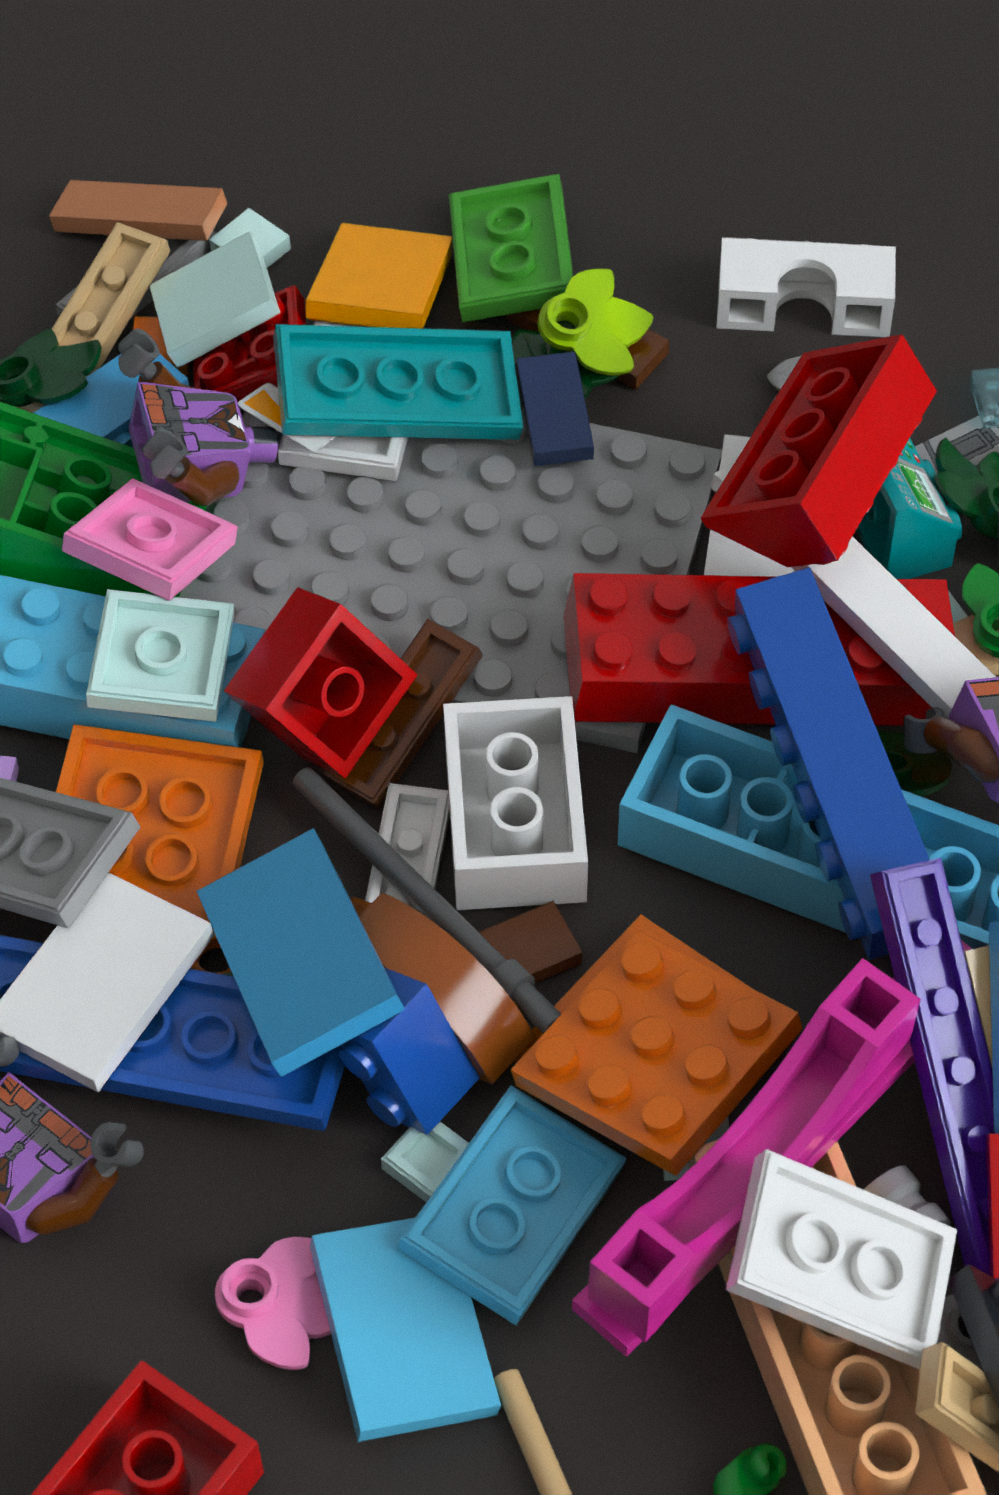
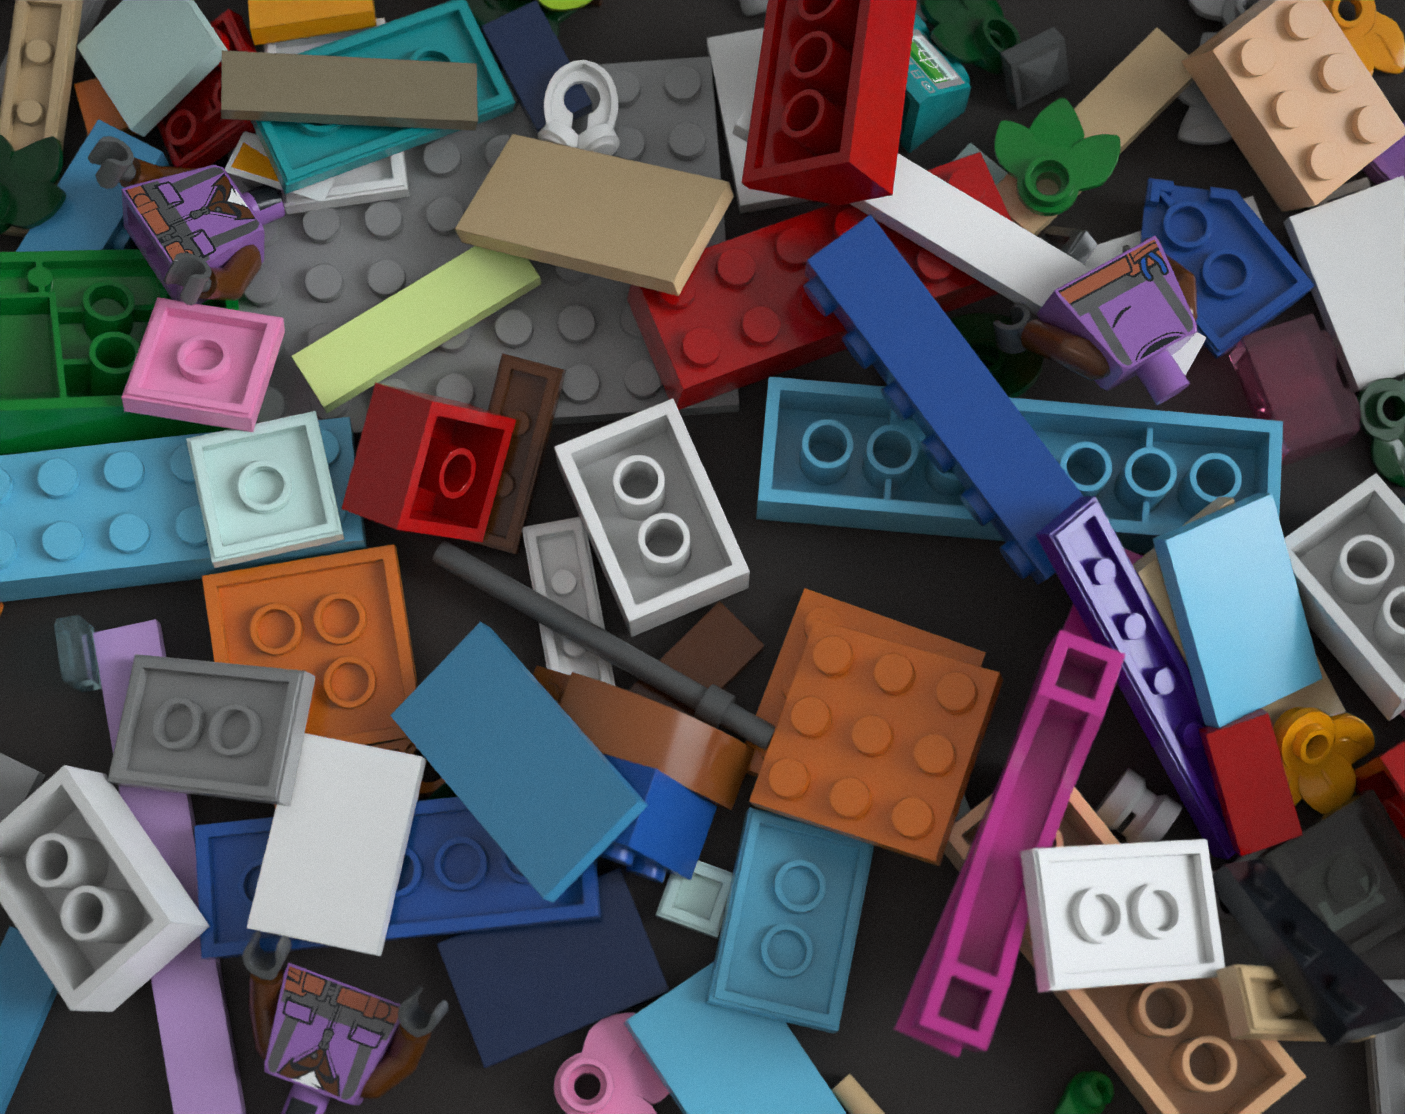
camera: 20 degrees left, 20 degrees up
none -> dark tan tile [221,50,478,130]
none -> yellowish green tile [291,246,542,413]
none -> dark blue tile [437,868,670,1069]
none -> tan tile [455,134,734,296]
none -> white piece [538,60,620,156]

